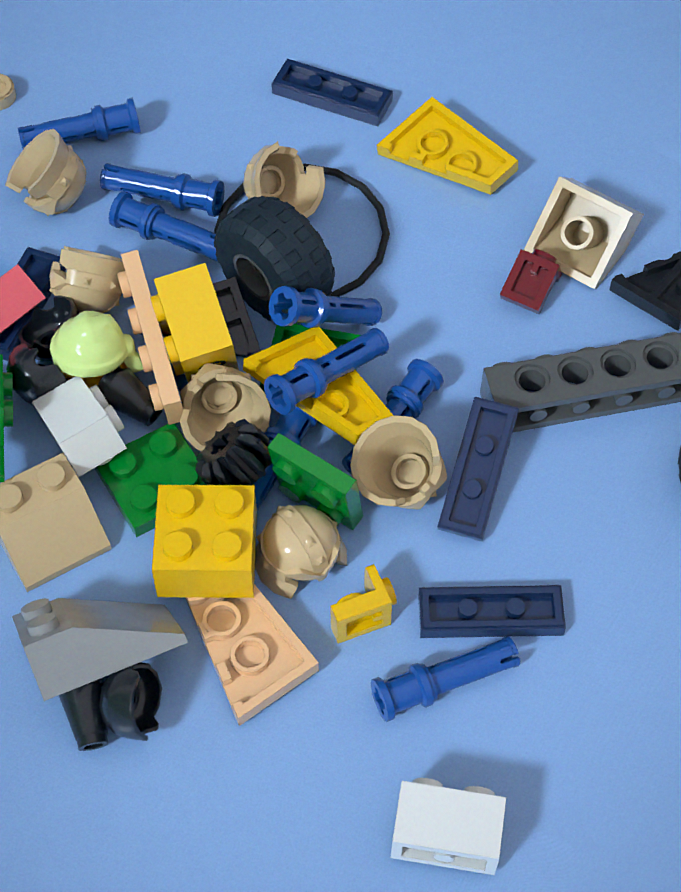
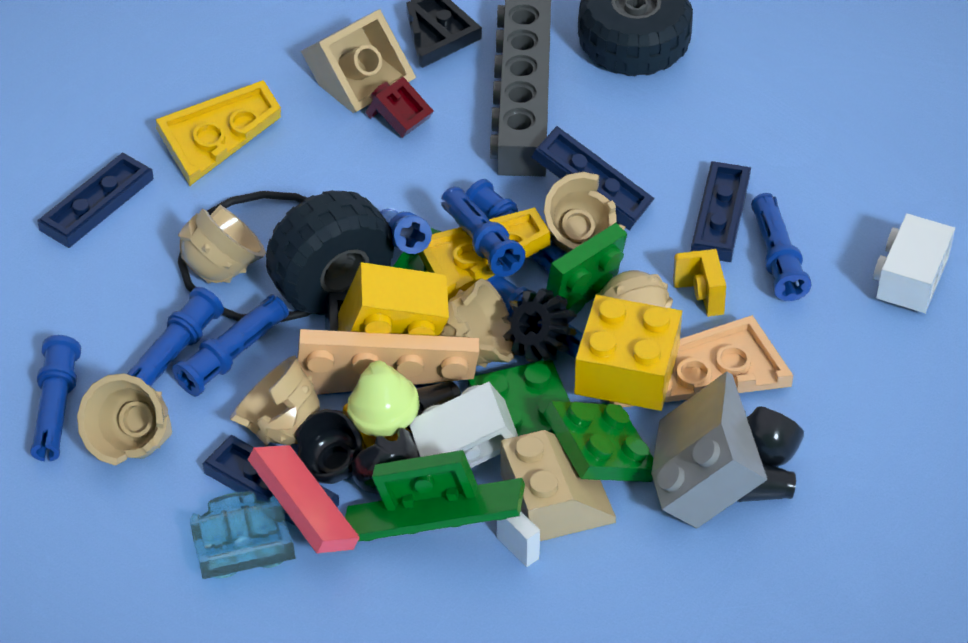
camera: 75 degrees left, 10 degrees down
none -> green plate [543,401,654,482]

